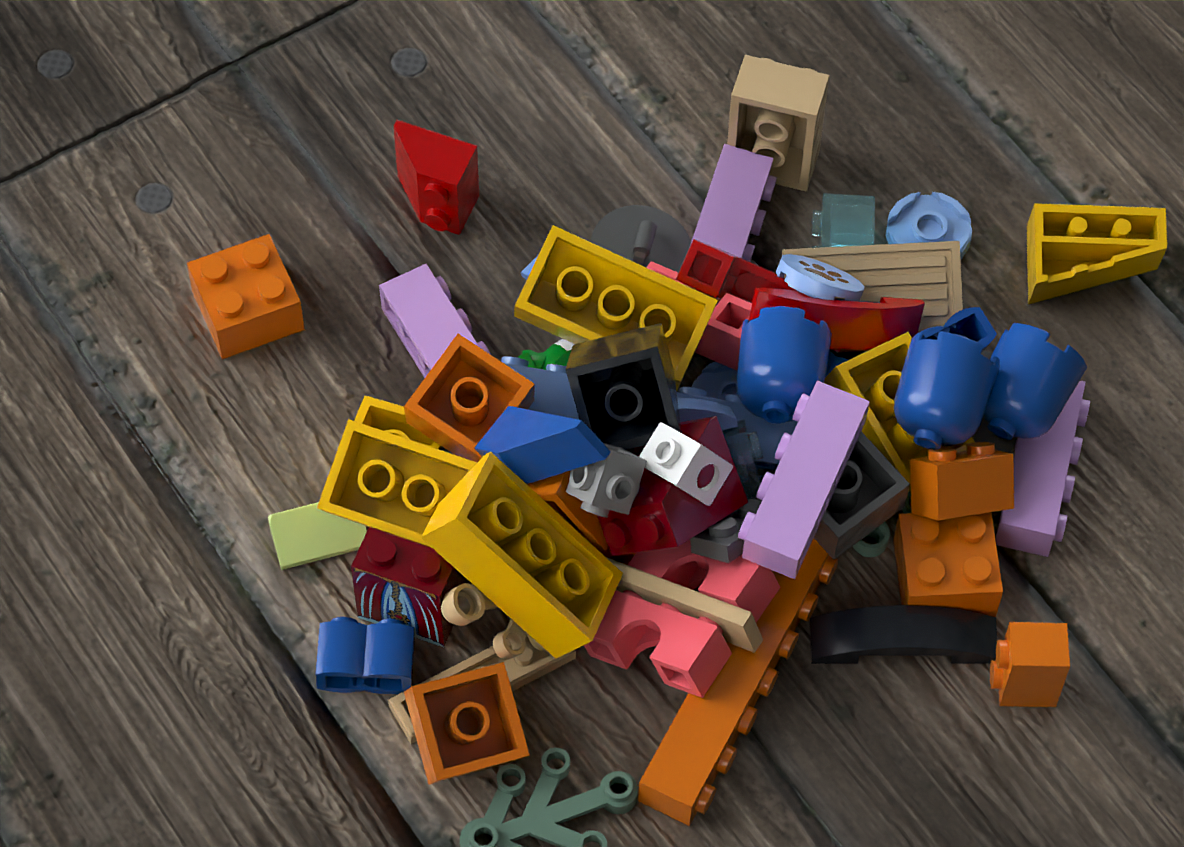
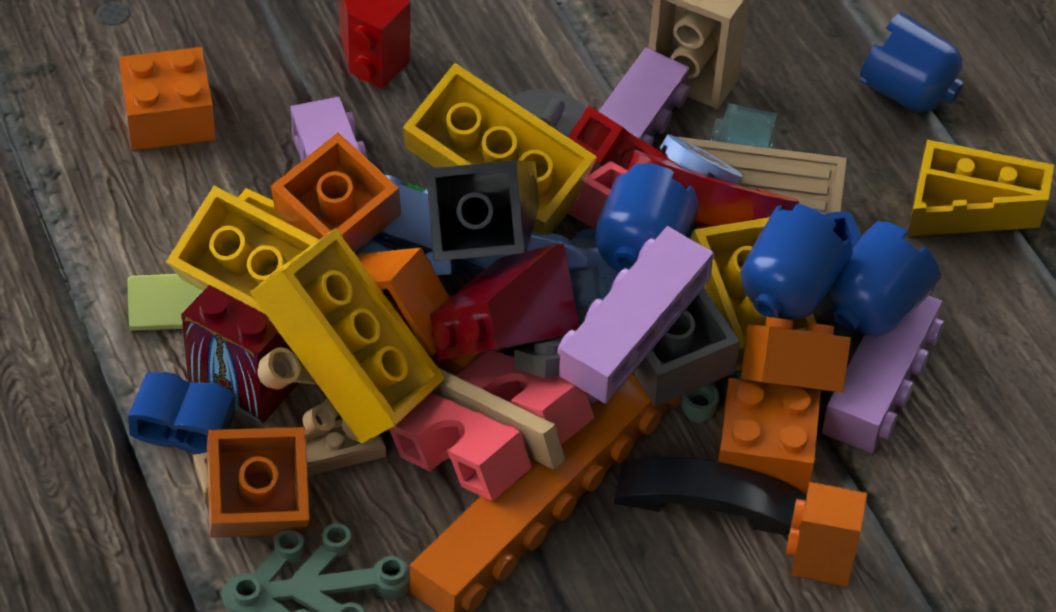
camera: 10 degrees right, 10 degrees down
blue slope [474,406,611,484] -> none
light grey brick [566,443,647,517] -> none
white bracket [639,422,733,506] -> none
light blue tile [886,192,972,259] -> none
none -> blue cylinder [859,11,964,113]

